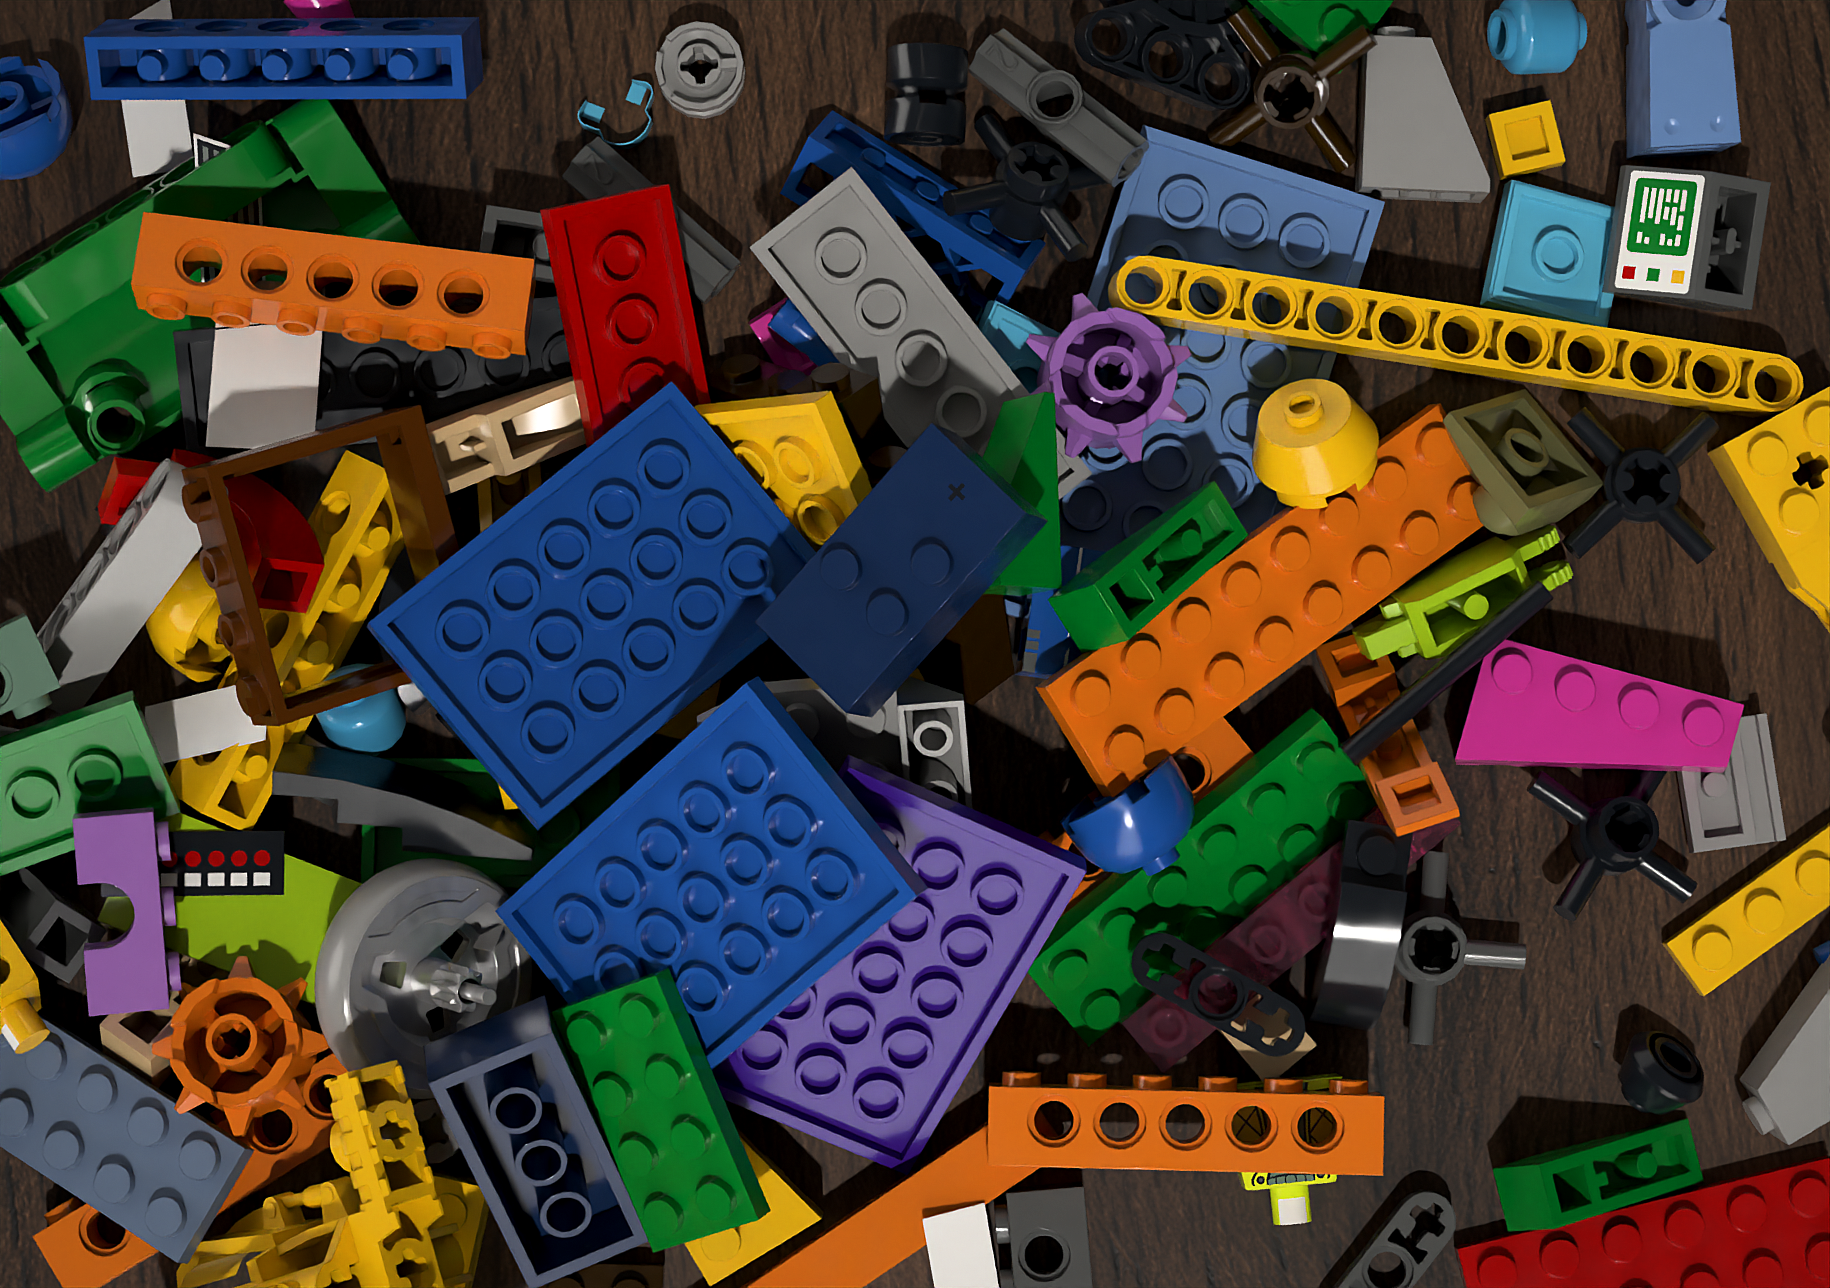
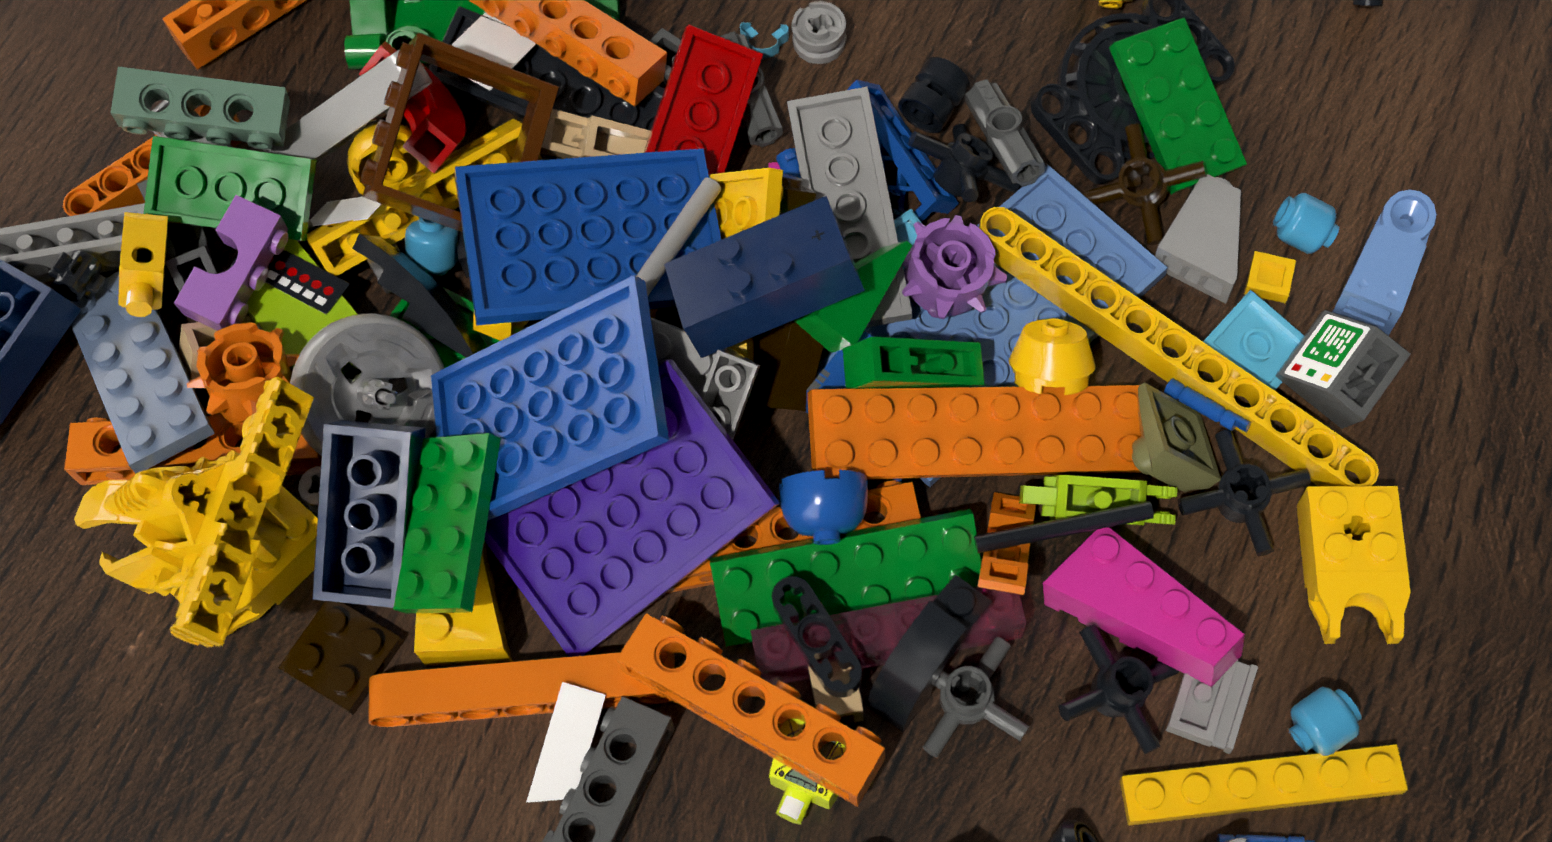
camera: 35 degrees right, 20 degrees down
none -> light grey piece [636,178,721,297]
none -> blue wheel [1164,378,1251,433]

